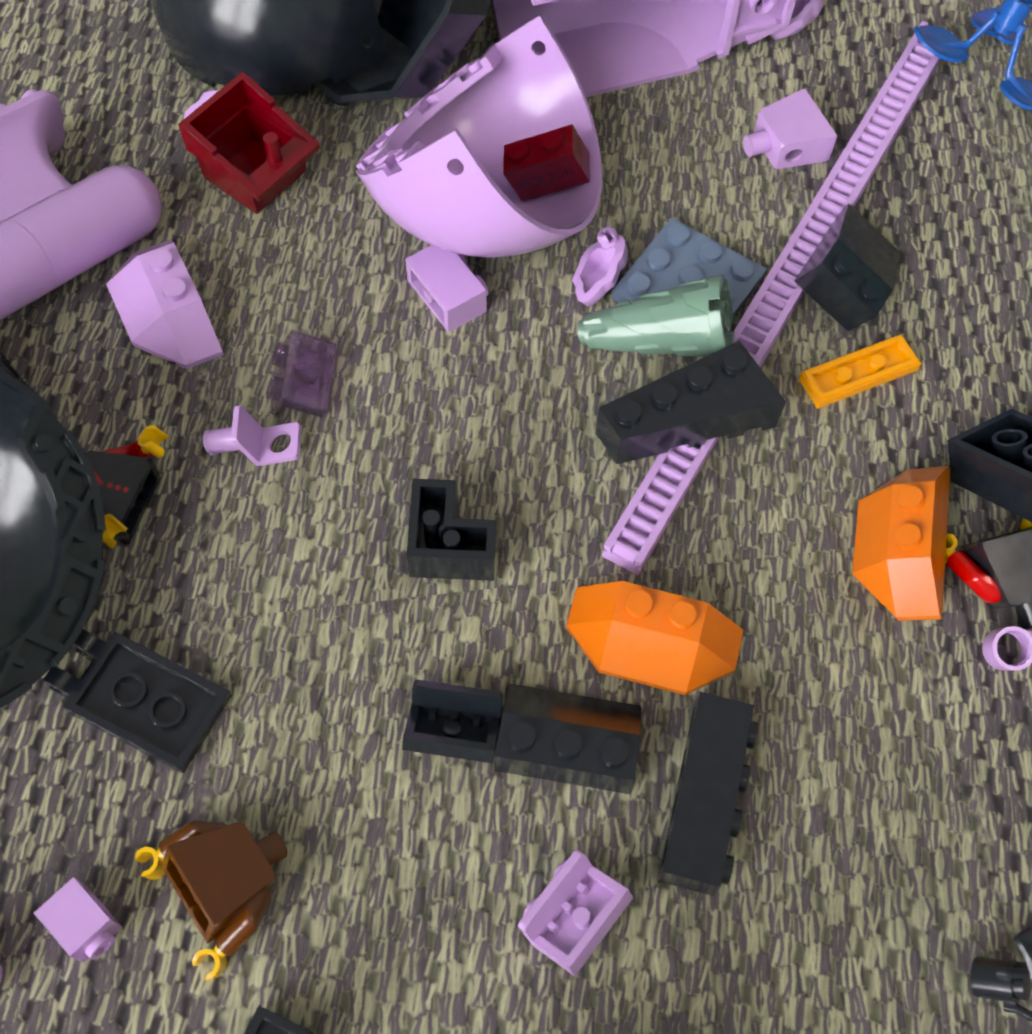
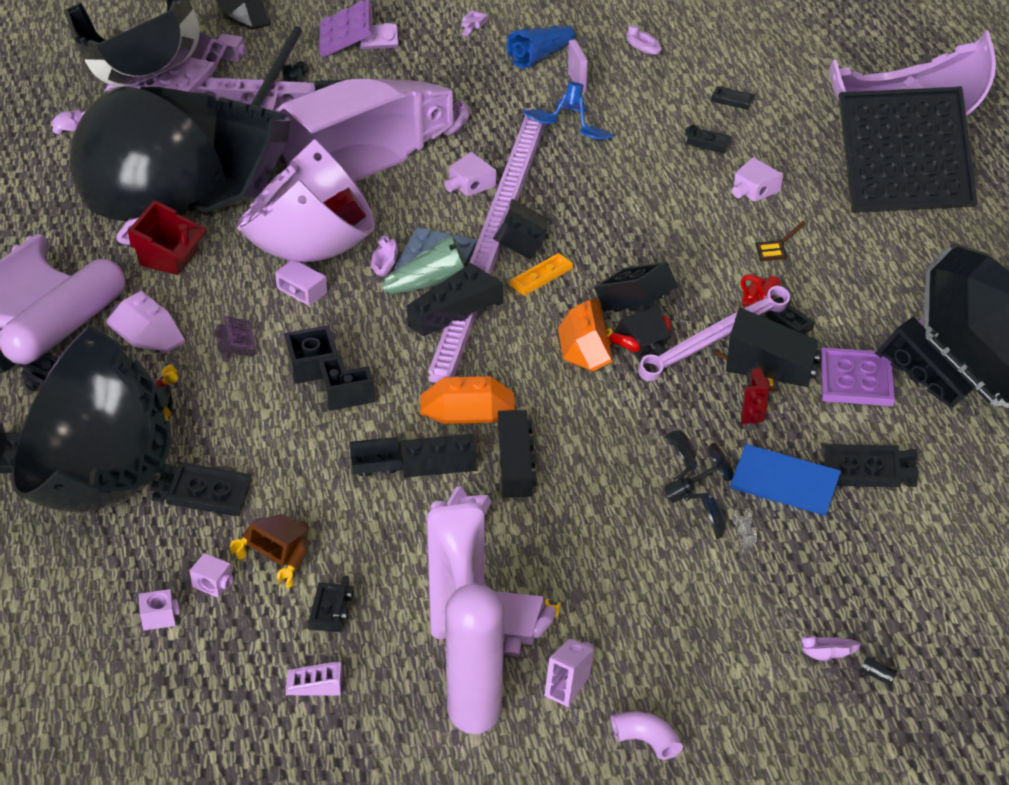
camera: 15 degrees left, 20 degrees down
lavender bracket [203,405,302,466] -> none
none -> black brick [284,325,338,384]

